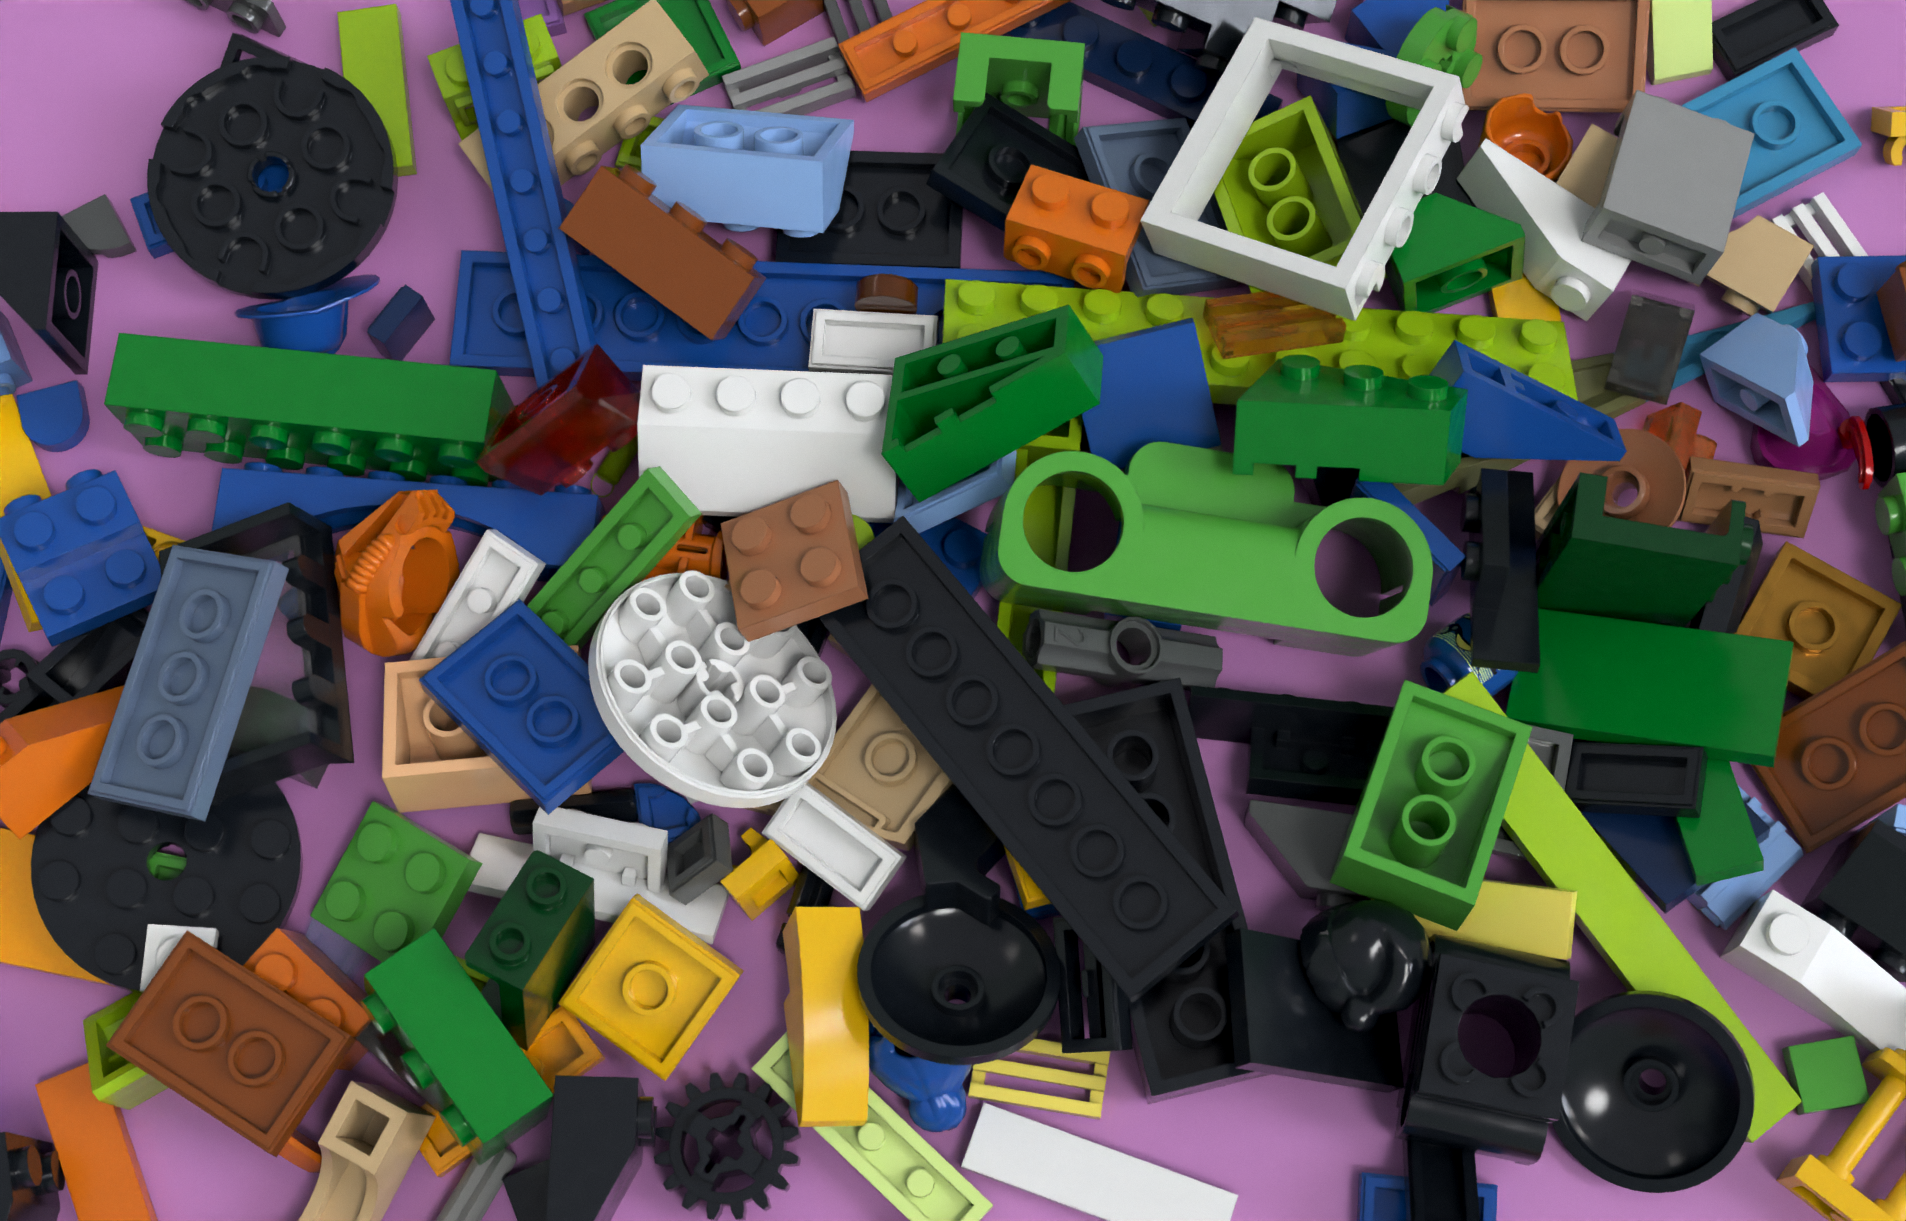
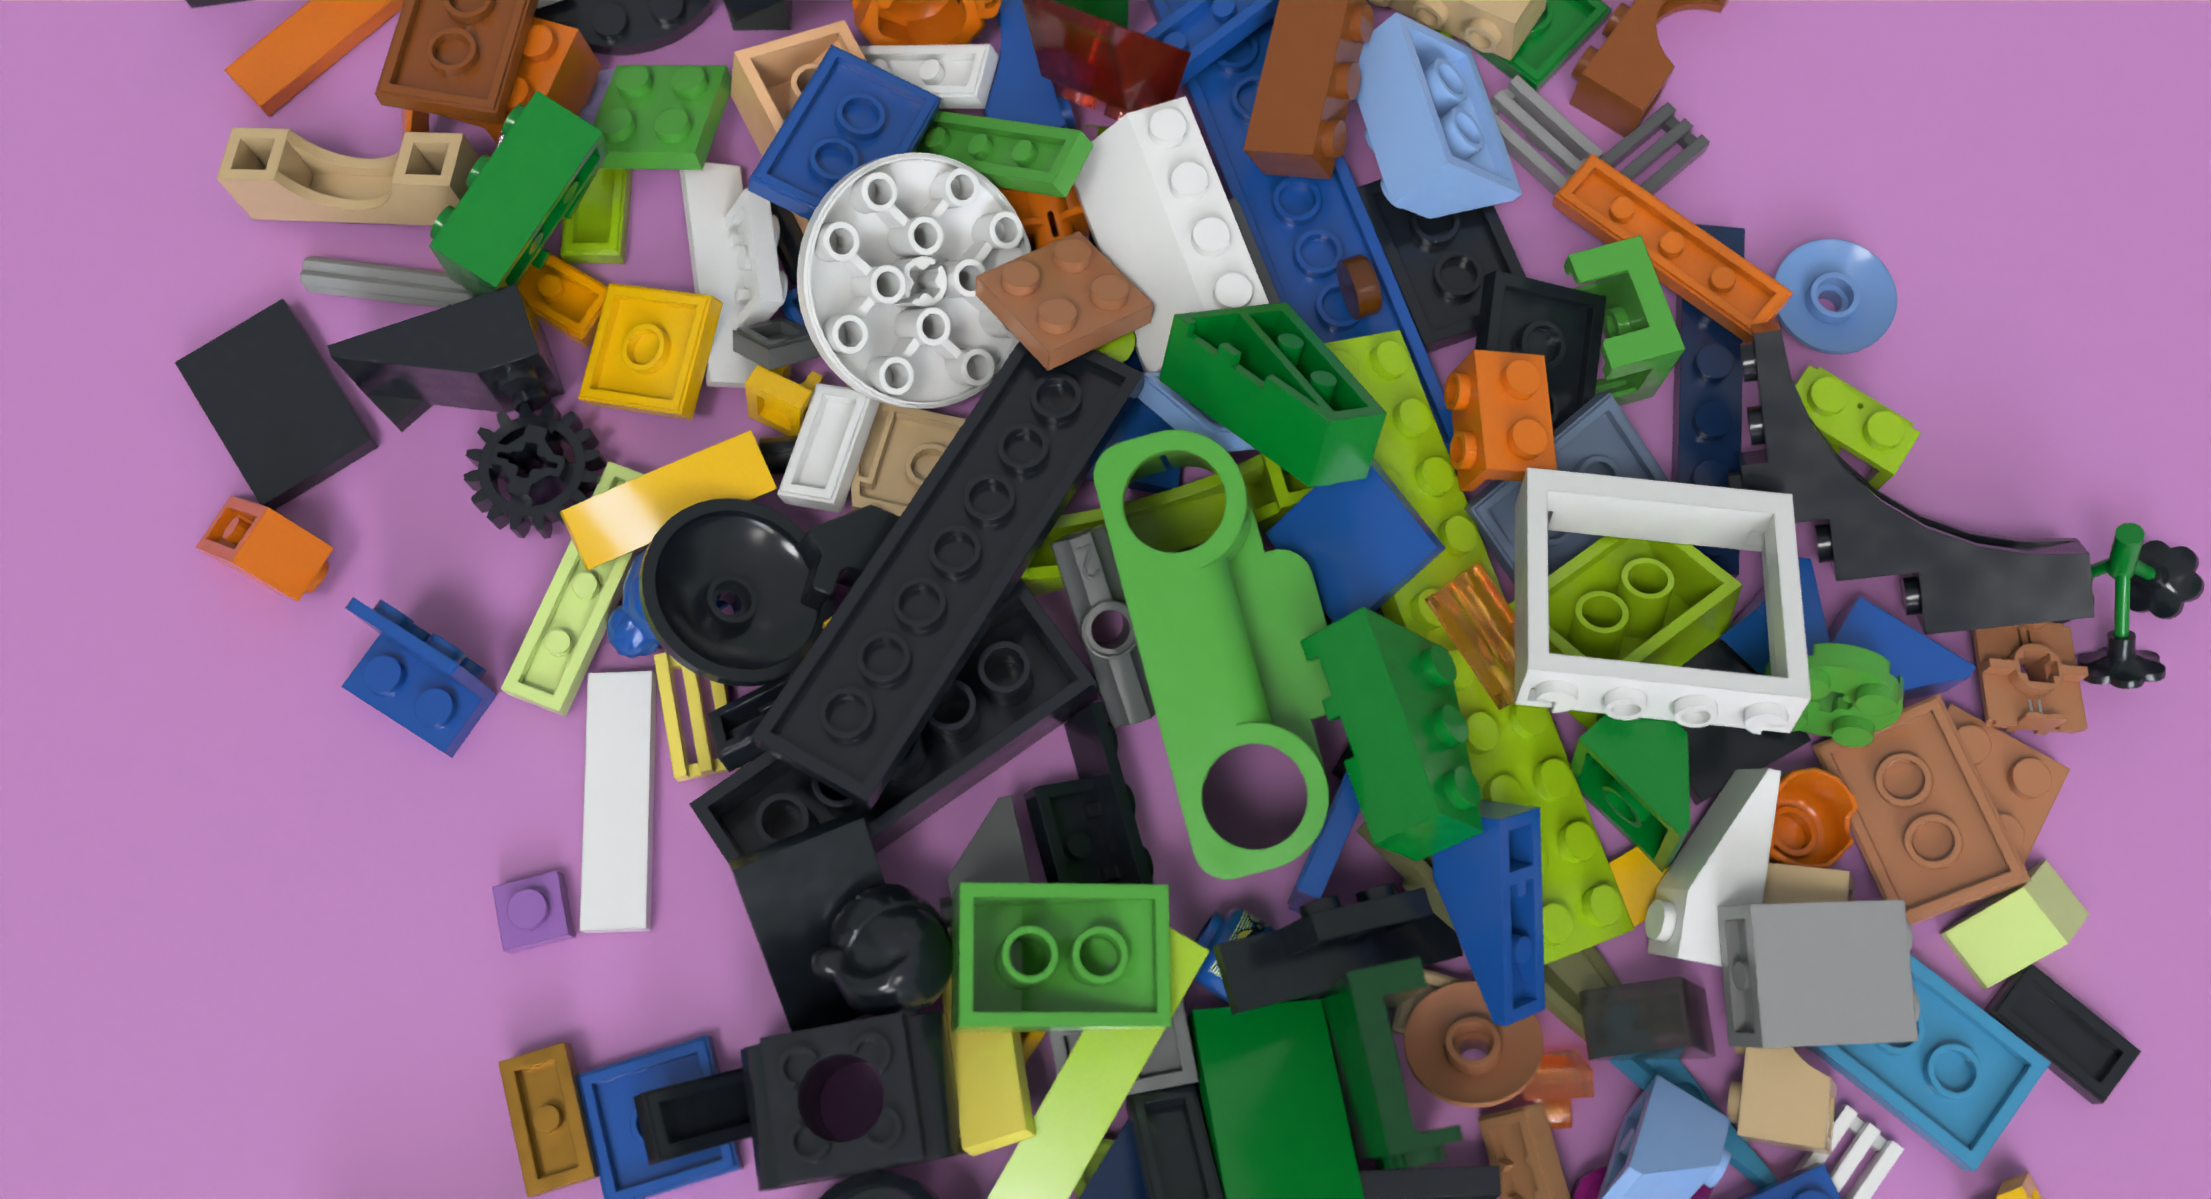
camera: 65 degrees right, 0 degrees up
dark green panel [465,850,595,1051] -> none
white tile [808,309,939,375] -> none

